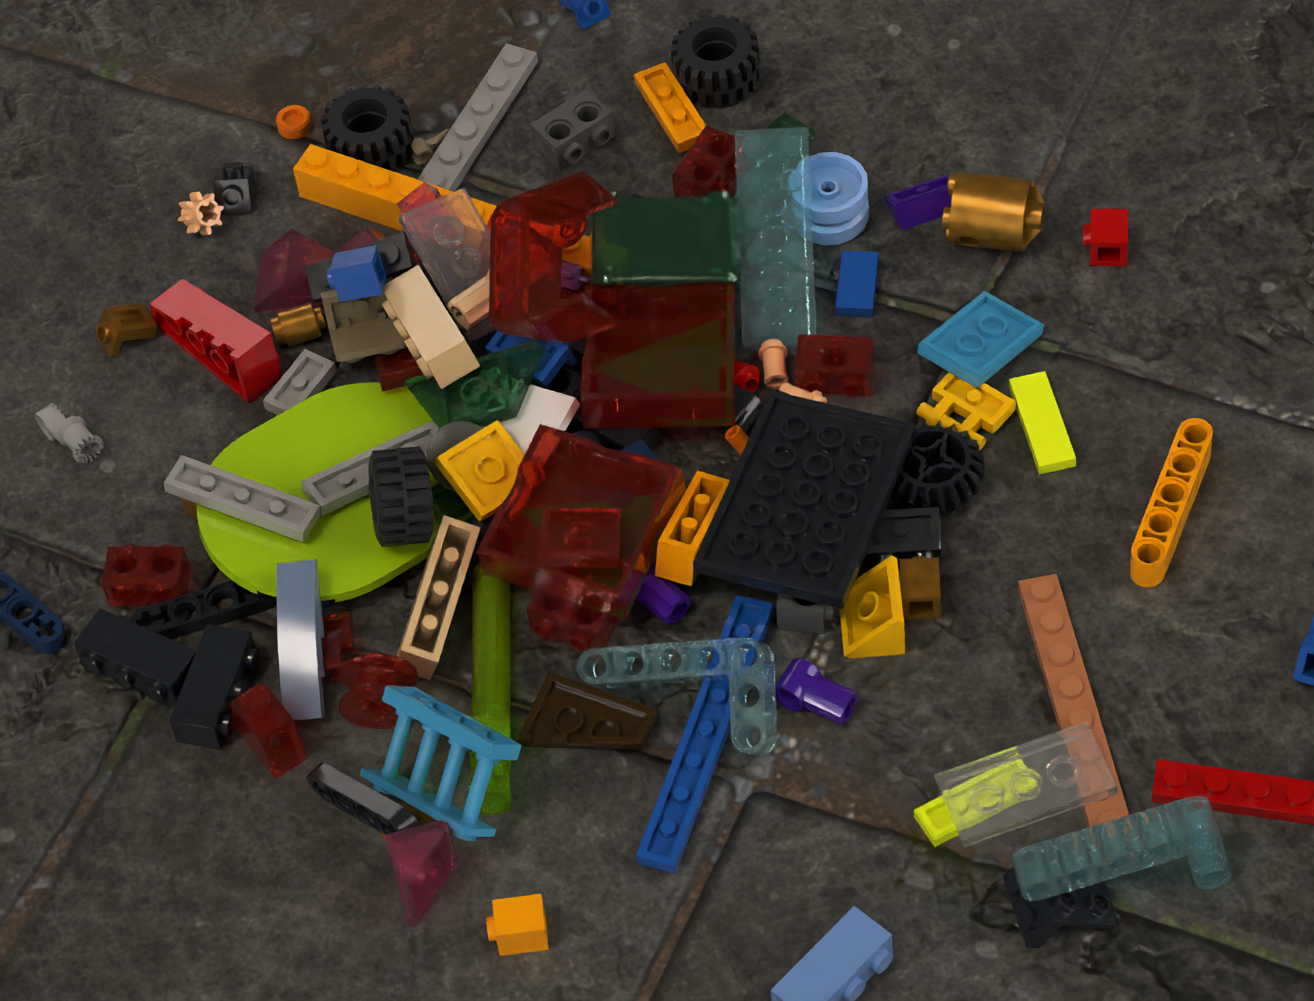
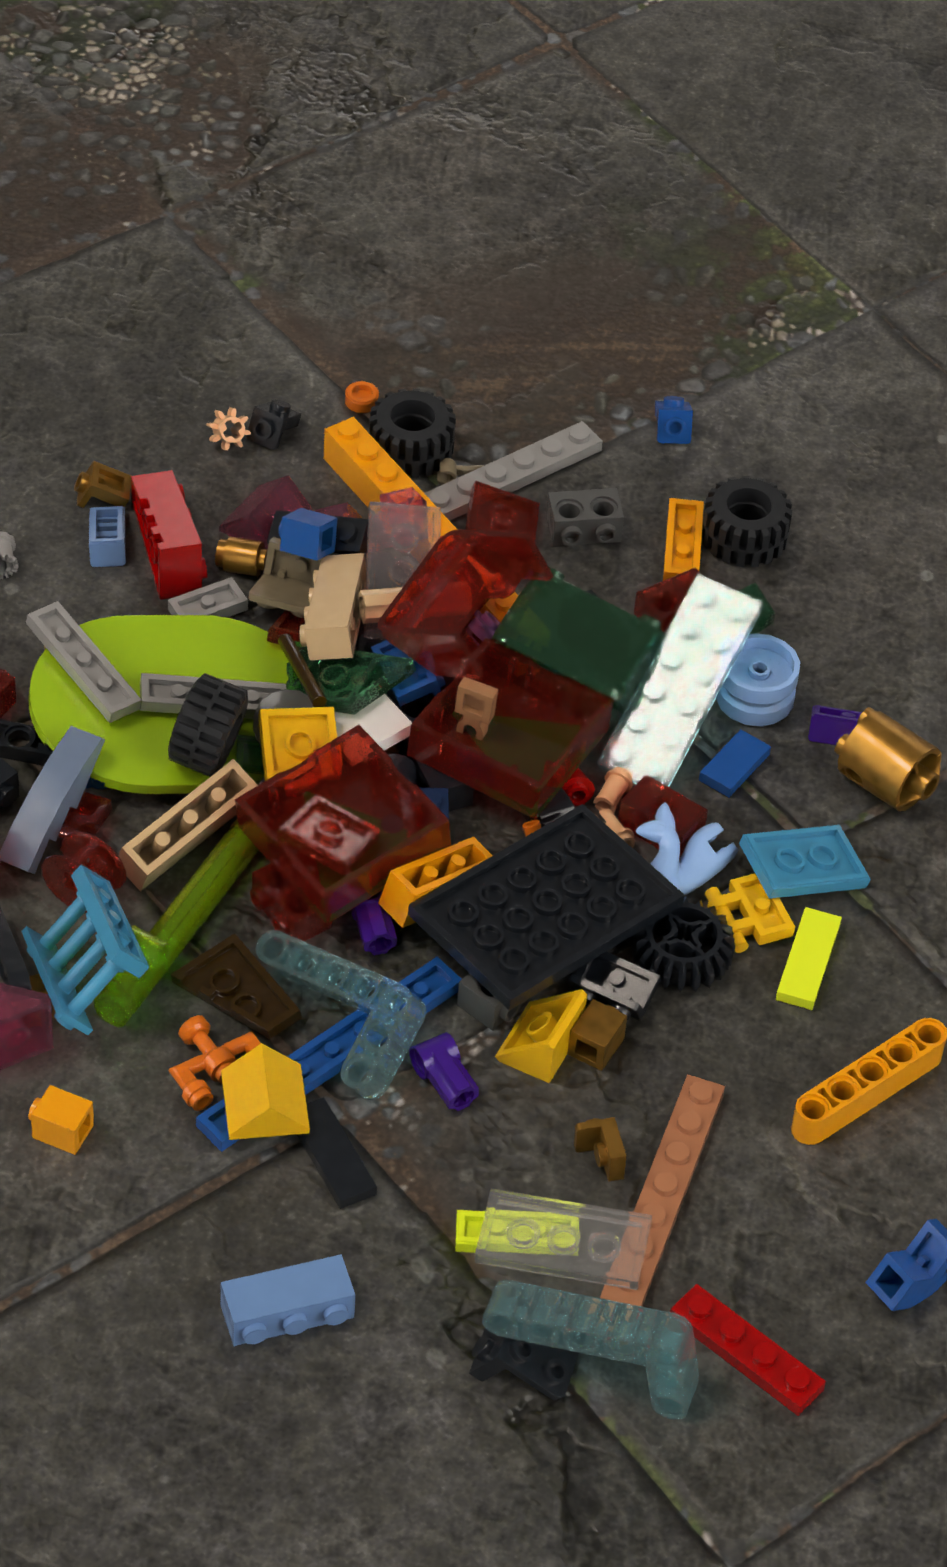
camera: 20 degrees right, 5 degrees down
none -> medium blue slope [89,506,126,567]
none -> orange piece [168,1015,261,1111]
none -> yellow slope [221,1043,310,1140]
none -> dark brown bar [278,633,327,707]
none -> black tile [297,1097,377,1209]
none -> medium nougat plate [454,677,498,741]
none -> clear red tile [464,481,540,560]
none -> pearl gold bracket [574,1117,626,1182]
none -> light blue piece [636,802,738,895]

